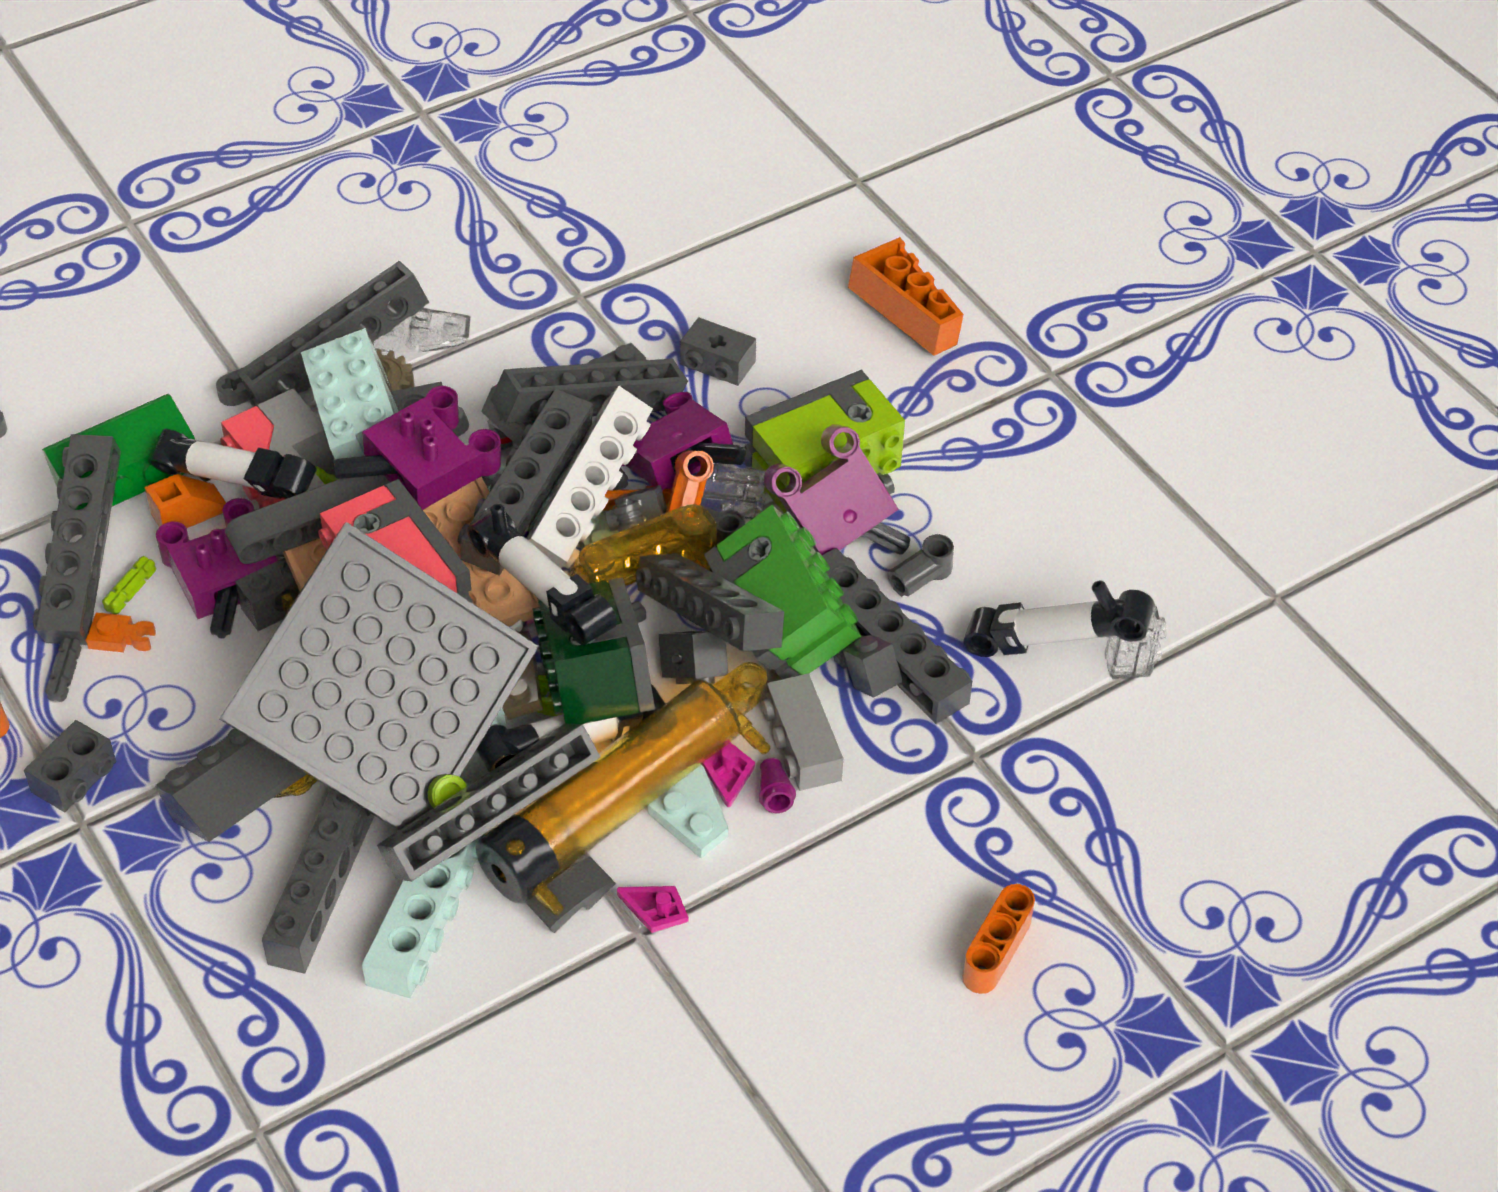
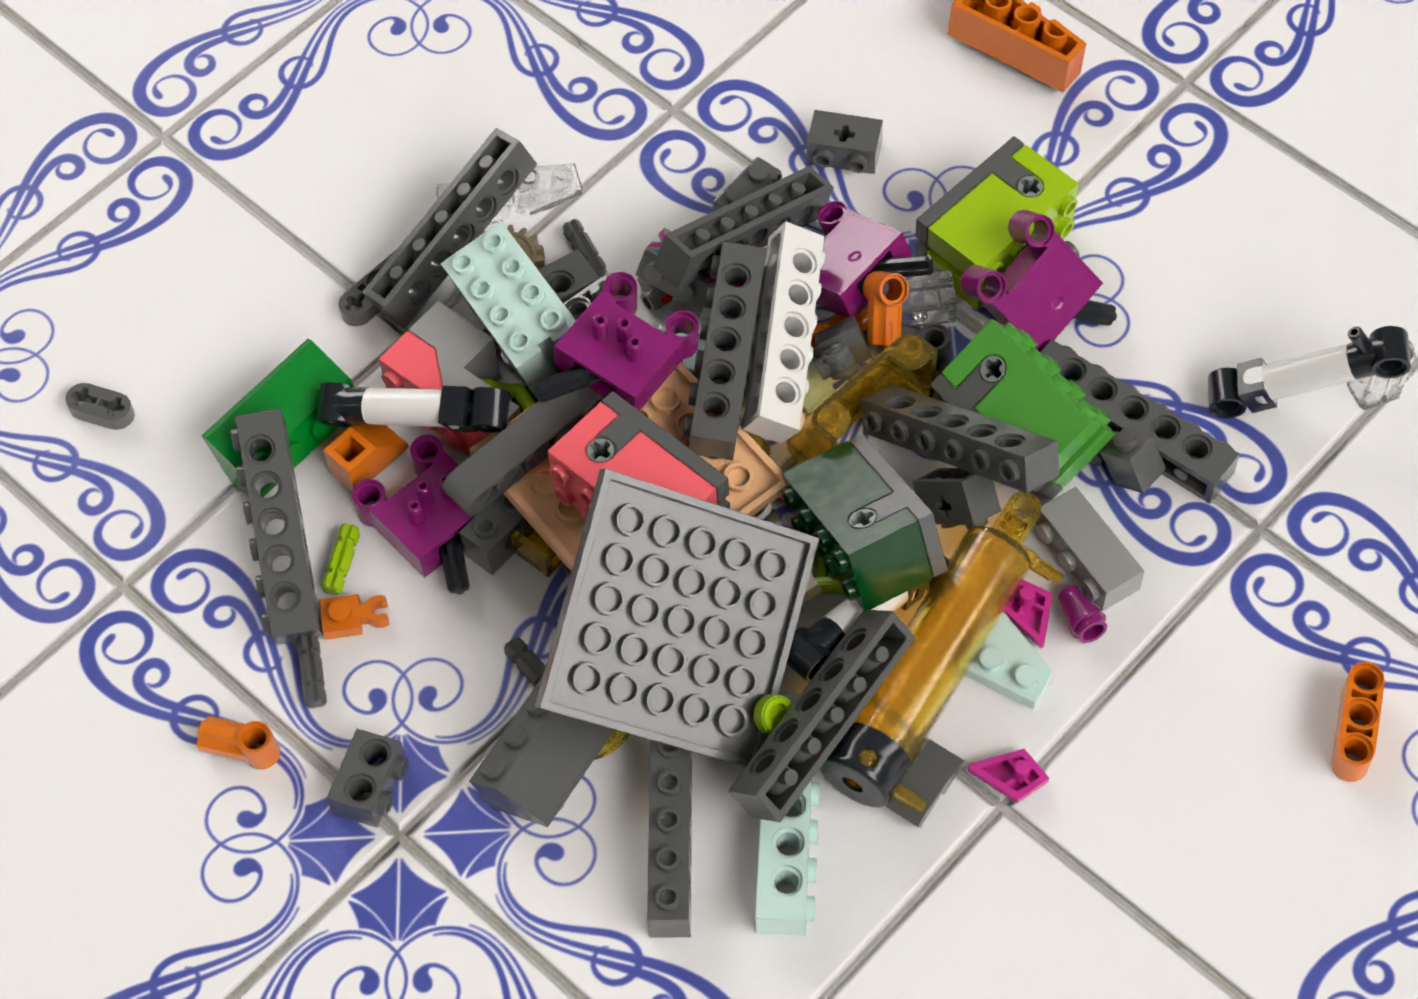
camera: 10 degrees left, 10 degrees up
black piece [467,504,617,645] -> none
dark grey piece [888,534,954,597] -> none
none -> dark grey axle [563,219,607,277]

